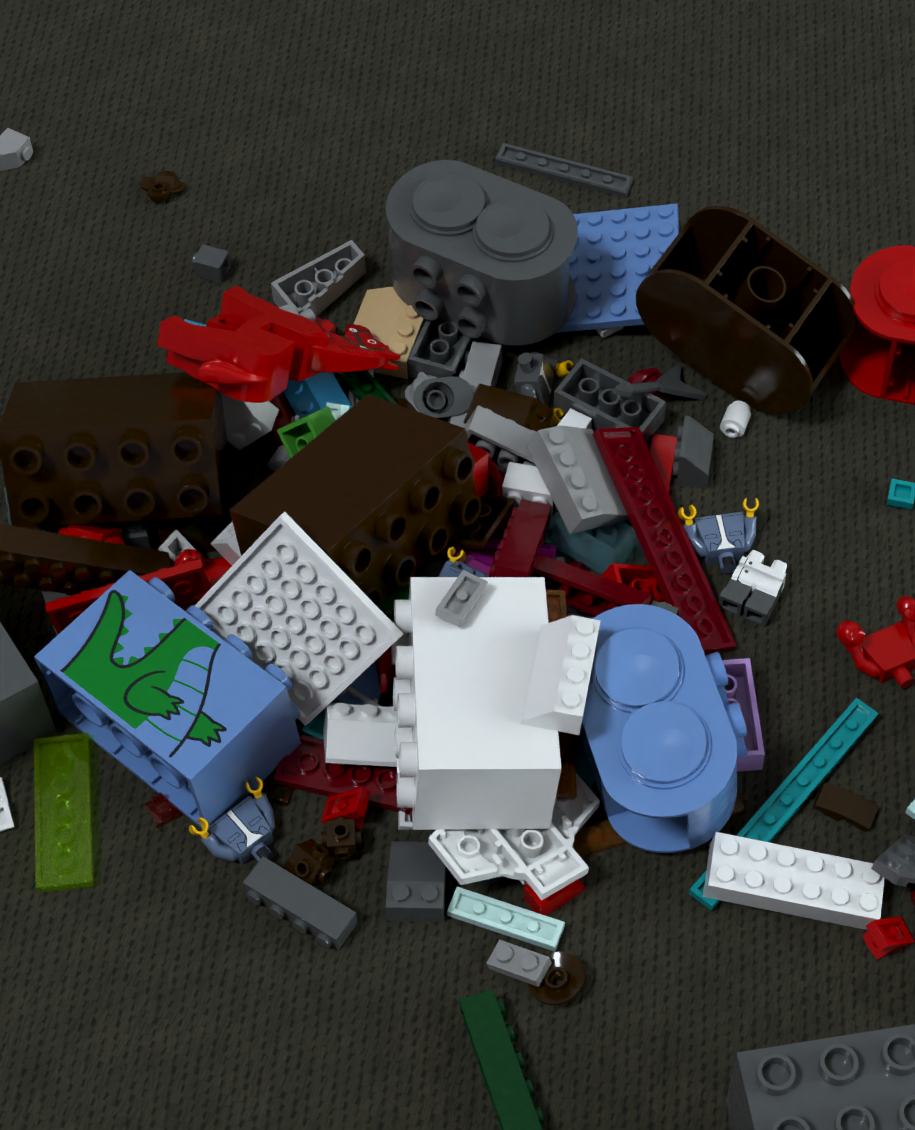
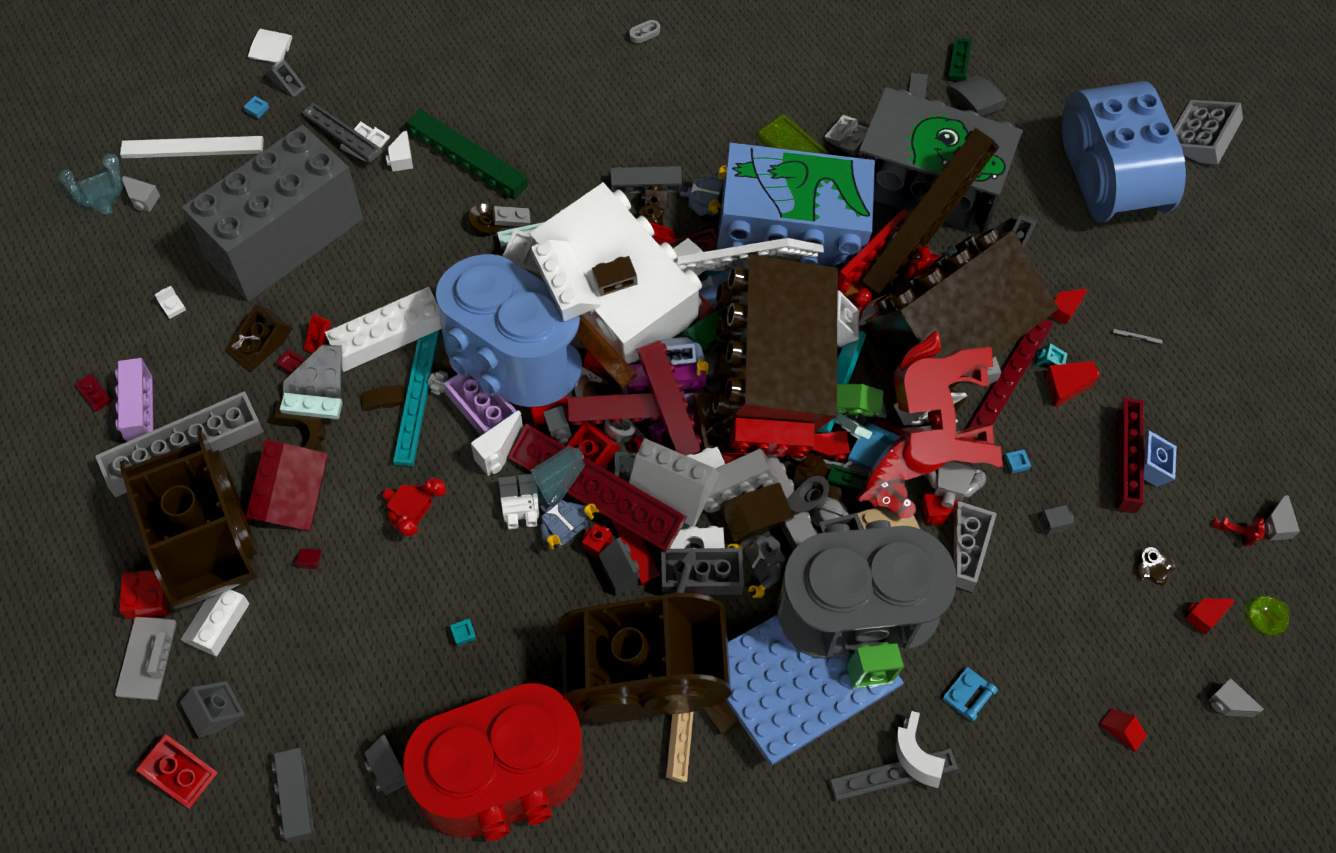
camera: 140 degrees right, 5 degrees up
light grey plate [435,570,488,627] -> none
none -> light grey gear [428,370,450,395]
none -> white slope [471,410,523,476]
none -> clear light blue slope [530,446,585,506]
none -> red brick [582,524,613,560]
none -> dark brown brick [592,256,638,297]
none -> white arch [896,711,945,788]
none -> red slope [1046,361,1099,407]
none -> red slope [1100,709,1147,752]
none -> dark red brick [1117,398,1144,513]
none -> medium blue slope [1144,430,1177,487]
none -> red slope [1185,598,1235,635]
none -> light grey slope [1208,678,1263,717]
none -> red piece [1213,517,1265,547]
none -> clear neon green dish [1249,596,1289,635]

